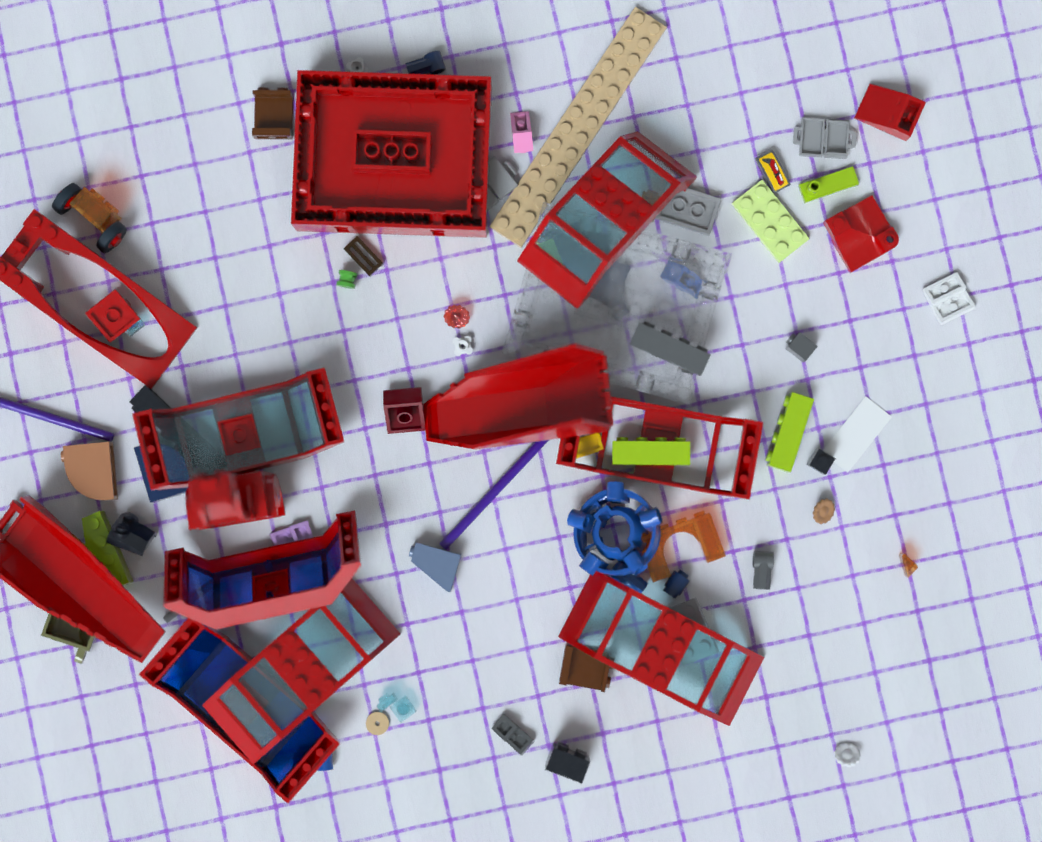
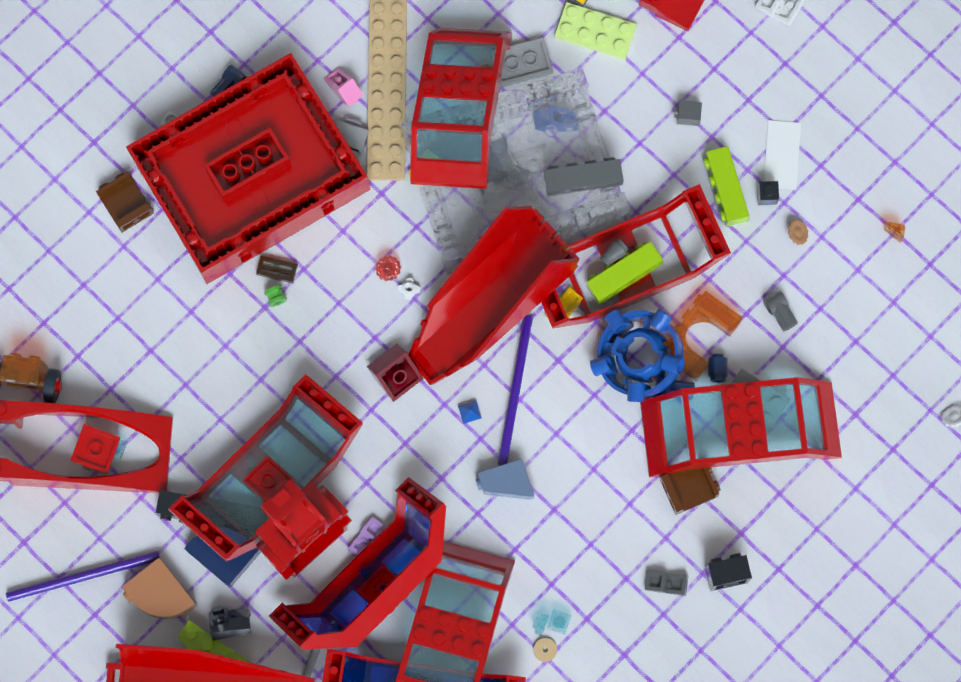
camera: 35 degrees left, 10 degrees down
none -> blue slope [458,400,482,424]
none -> dark grey cone [600,239,628,267]

